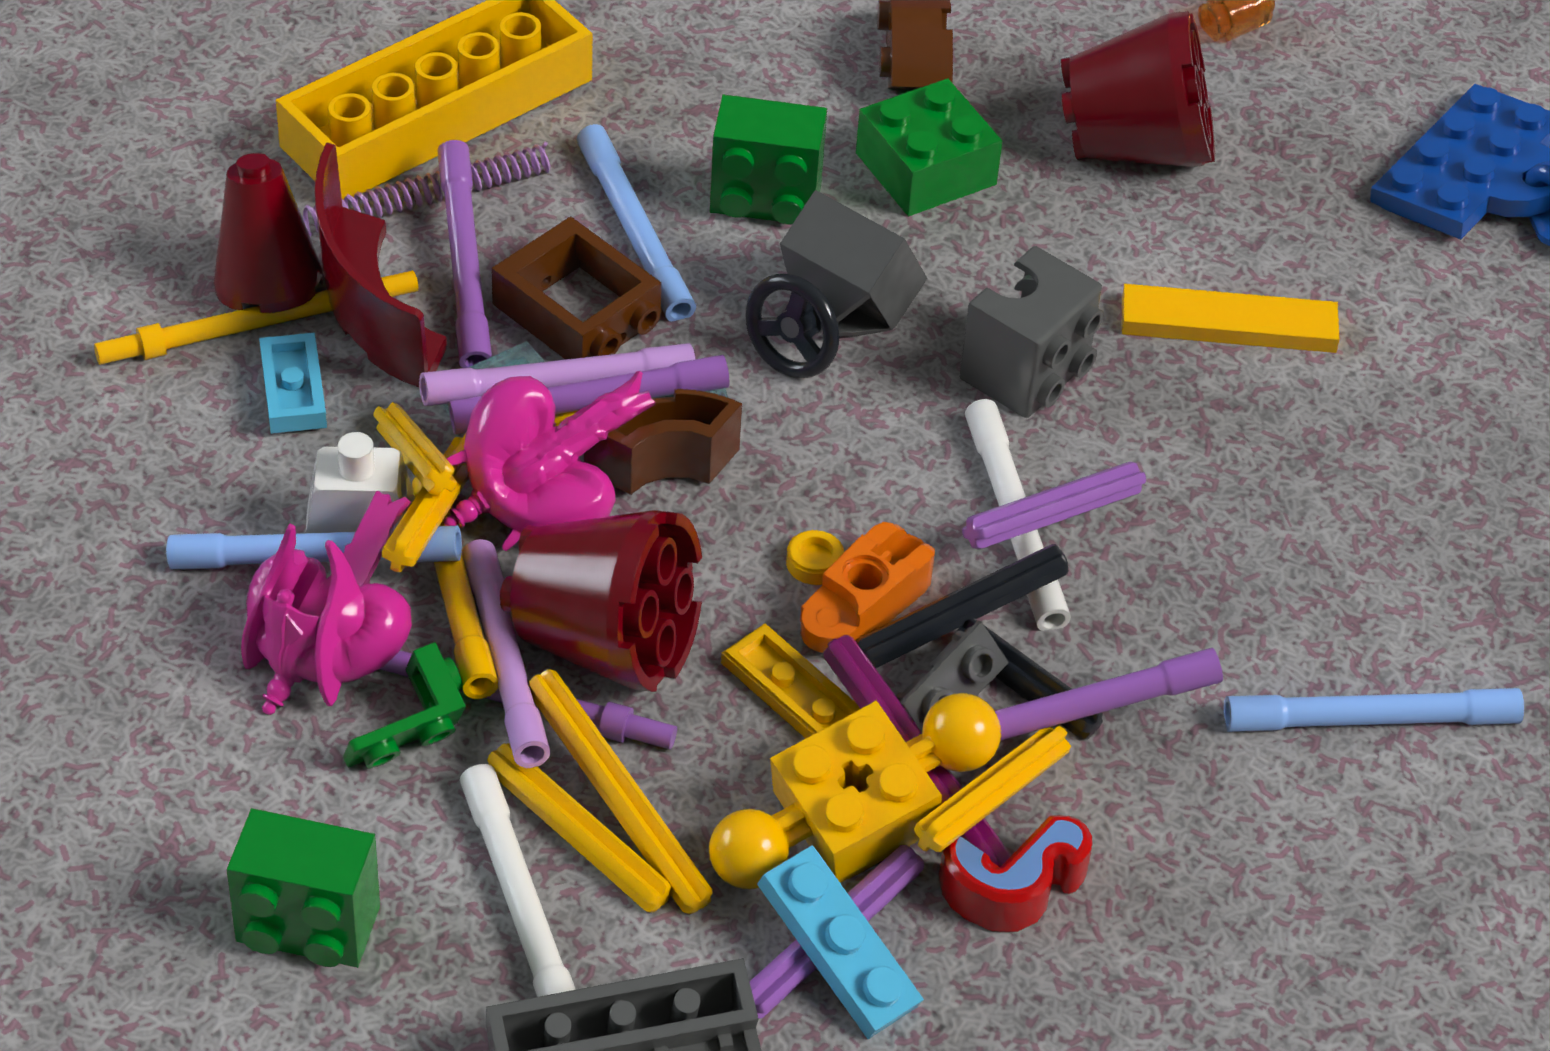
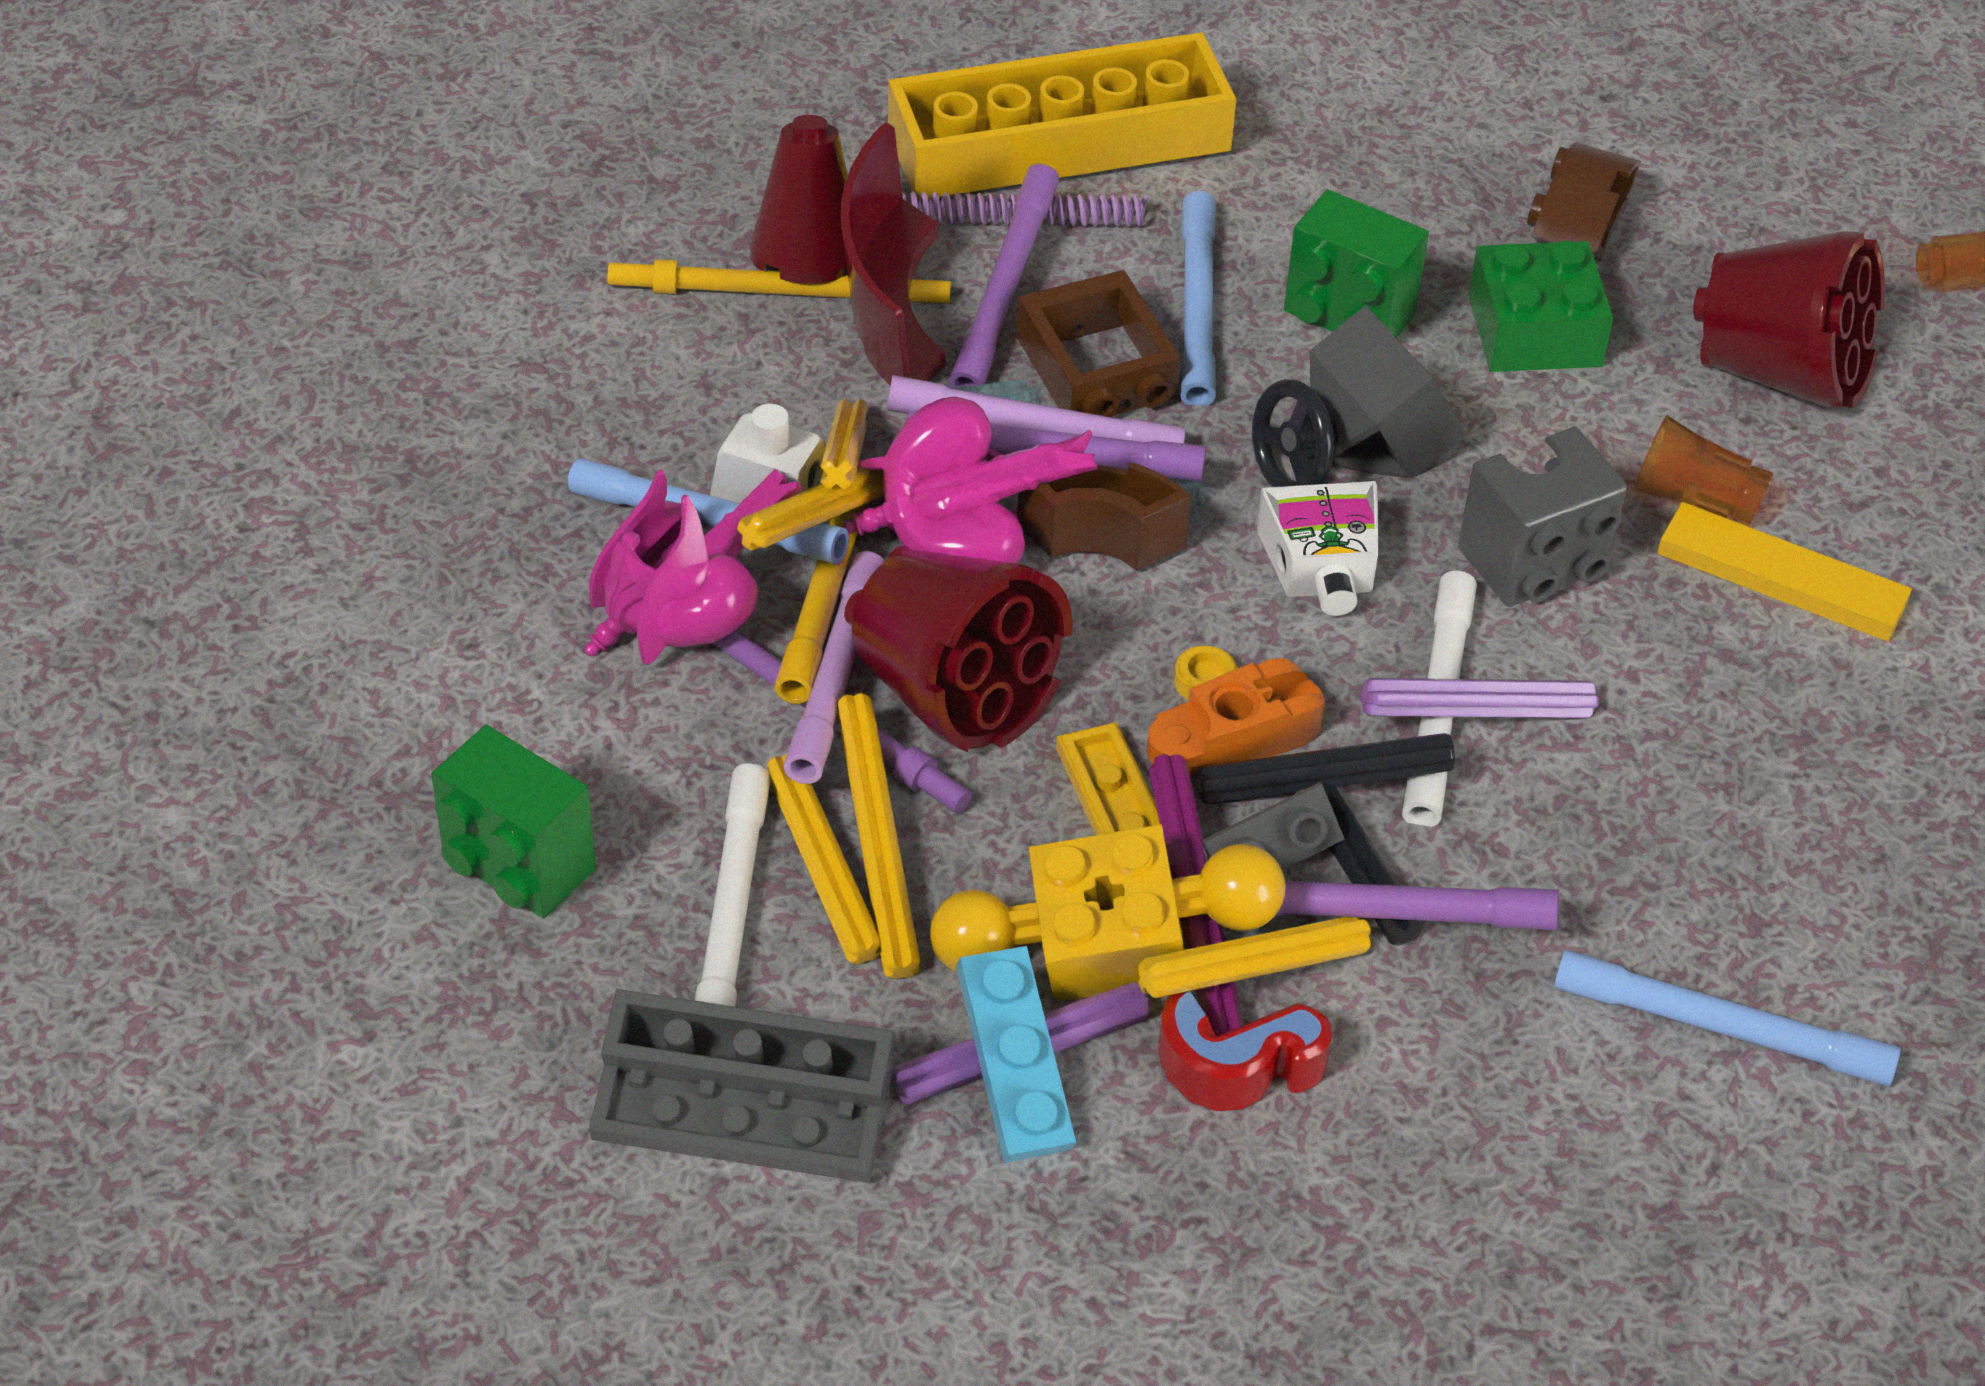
camera: 25 degrees right, 0 degrees up
medium azure plate [259,333,327,434] -> none
green bracket [343,642,466,769] -> none
none -> white torso [1257,481,1378,616]
none -> clear orange plant [1633,415,1774,527]

